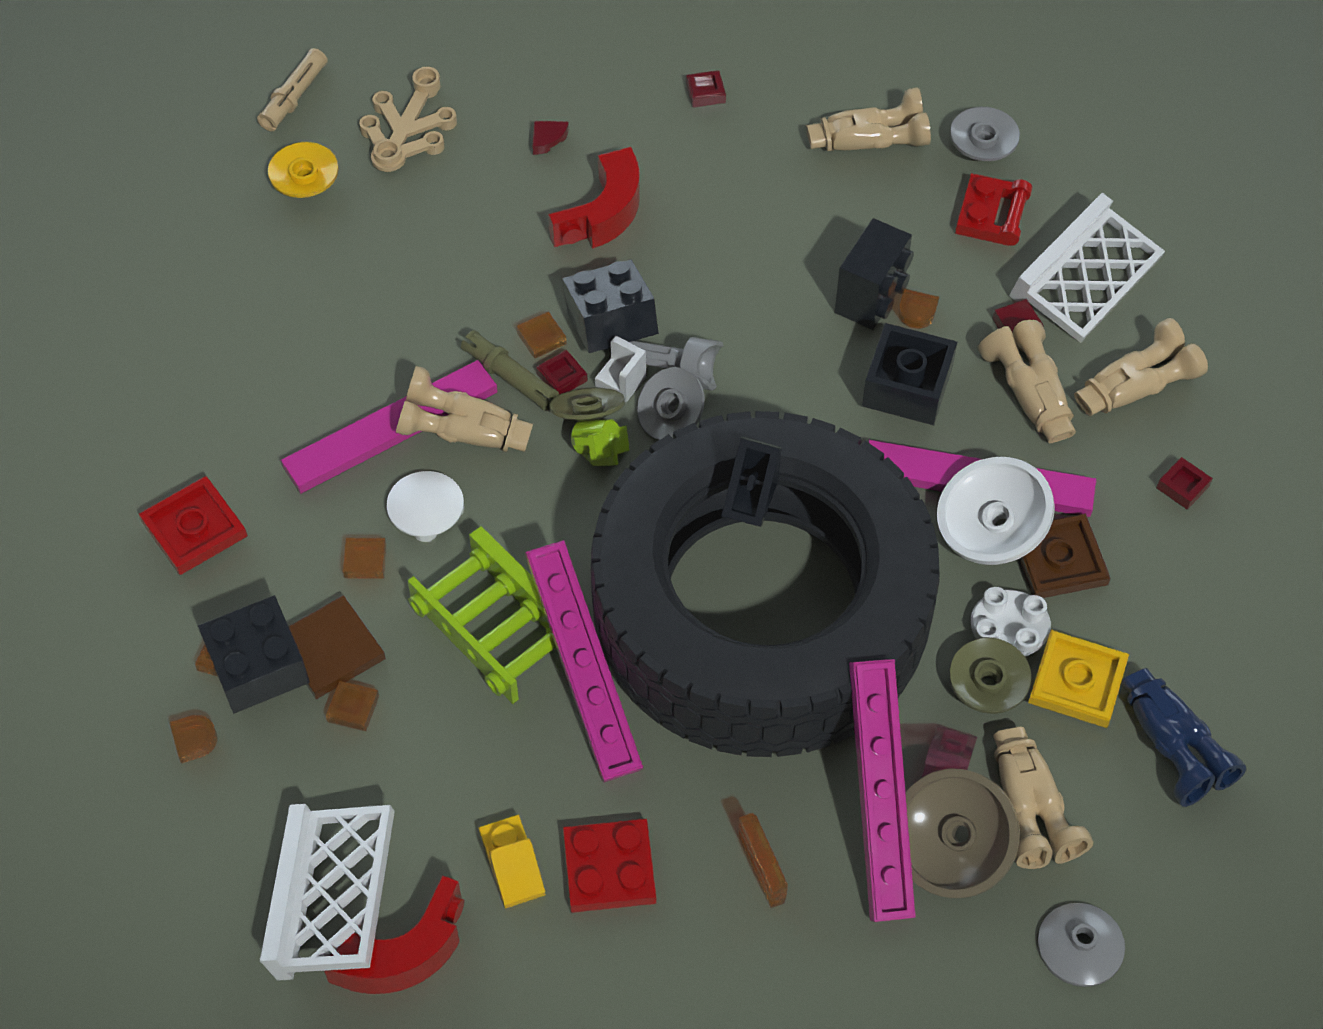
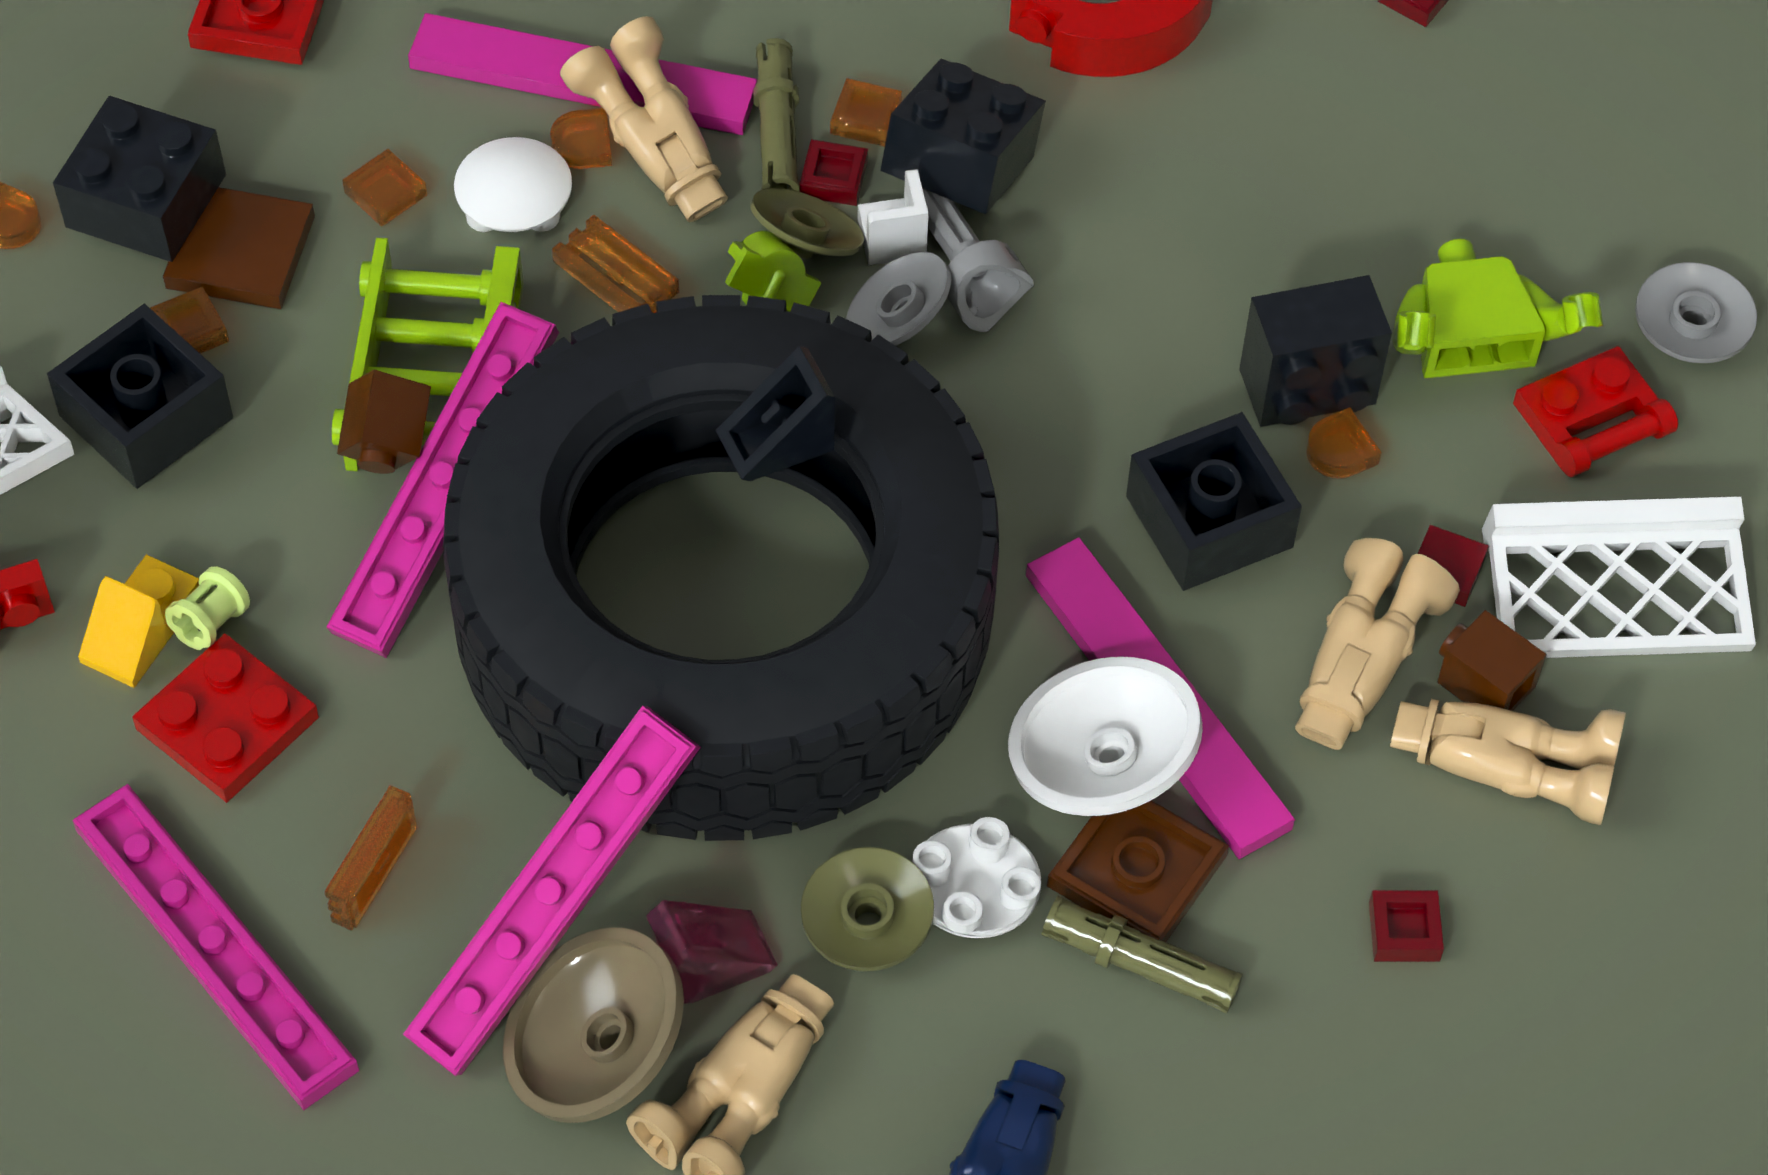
camera: 45 degrees right, 0 degrees up
tan piece [806,87,931,151] -> none
yellow plate [1028,630,1129,728] -> none
none -> black brick [47,303,233,489]
none -> dark pink tile [72,784,359,1111]
none -> yellowish green bush [165,566,250,650]
none -> reddish brown brick [337,369,431,474]
none -> clear orange tile [550,108,612,169]
none -> clear orange tile [552,215,679,313]
none -> olive pin [1041,896,1243,1014]
none -> lime torso [1392,239,1603,378]
none -> reddish brown brick [1437,610,1547,711]

